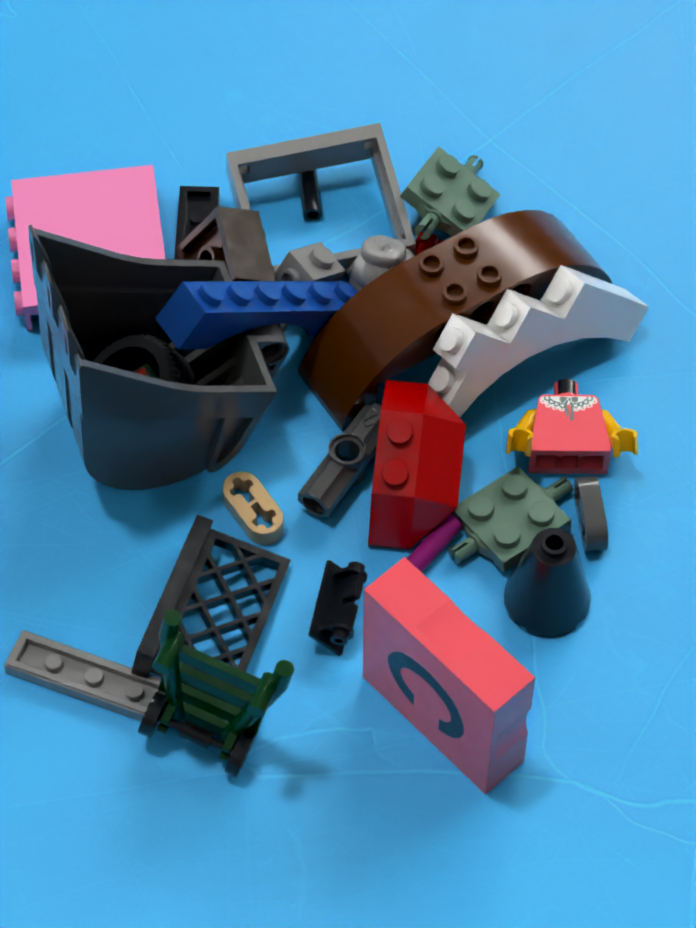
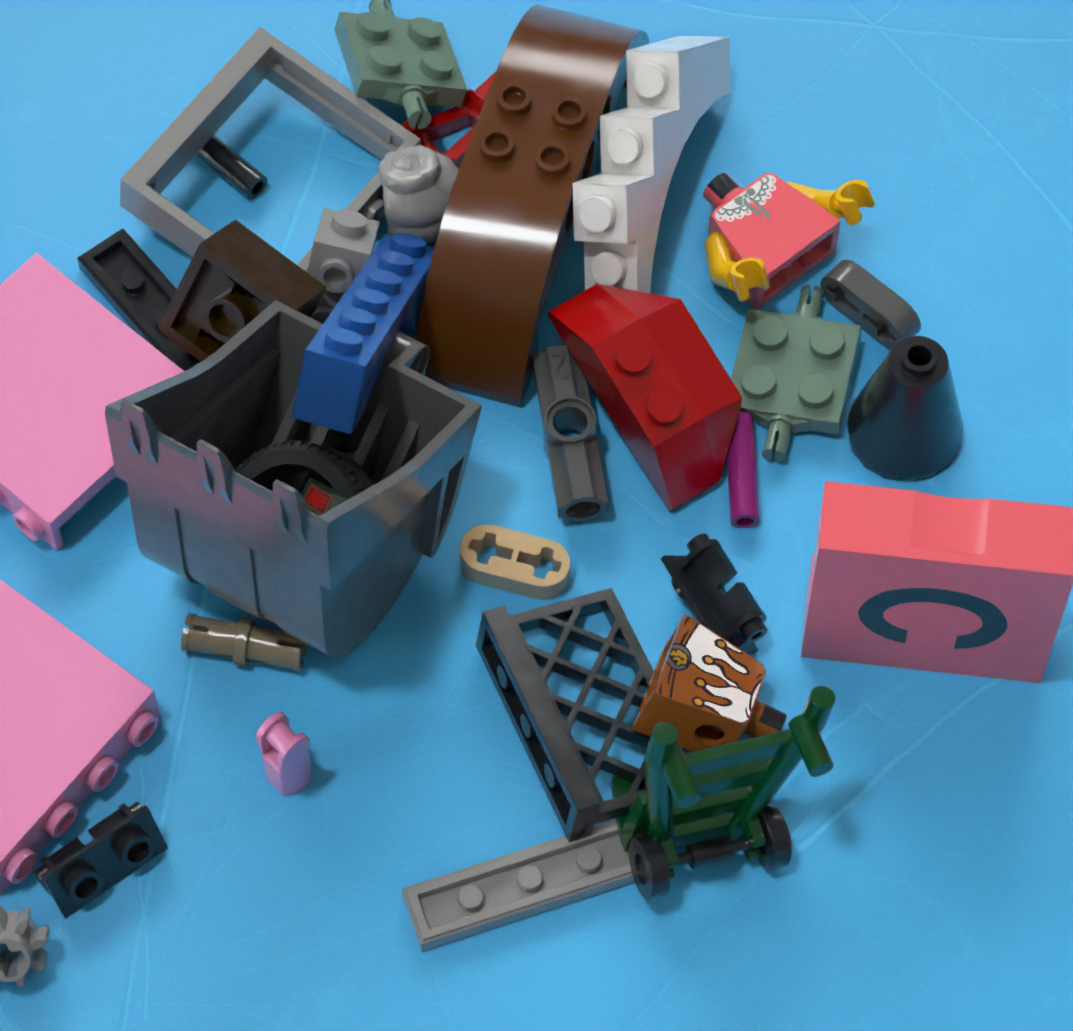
camera: 40 degrees left, 5 degrees up
none -> dark tan pin [181,613,307,672]
none -> bright pink bar [256,712,312,796]
none -> torso [632,614,787,751]

